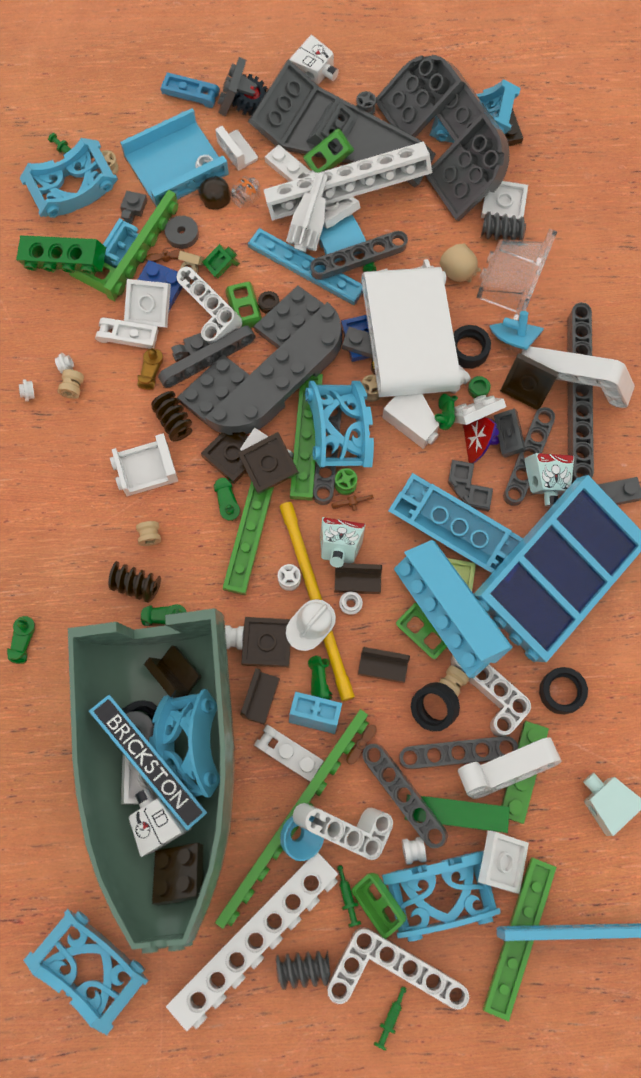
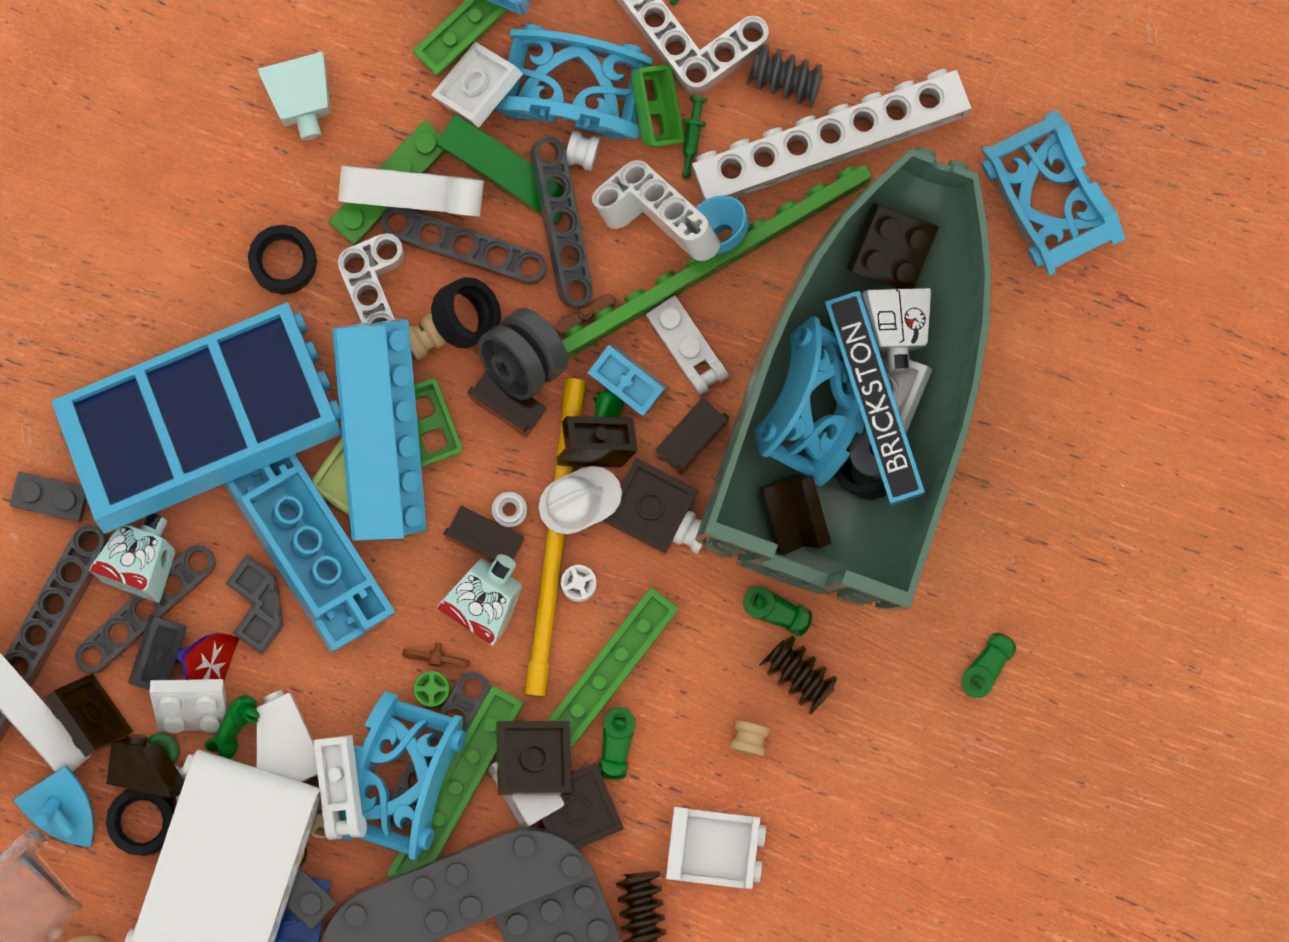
camera: 155 degrees left, 10 degrees up
none -> dark brown slope [106,734,184,798]
none -> white plate [313,735,367,840]
none -> dark grey wheel [478,308,568,400]
none -> dark brown panel [556,416,637,467]

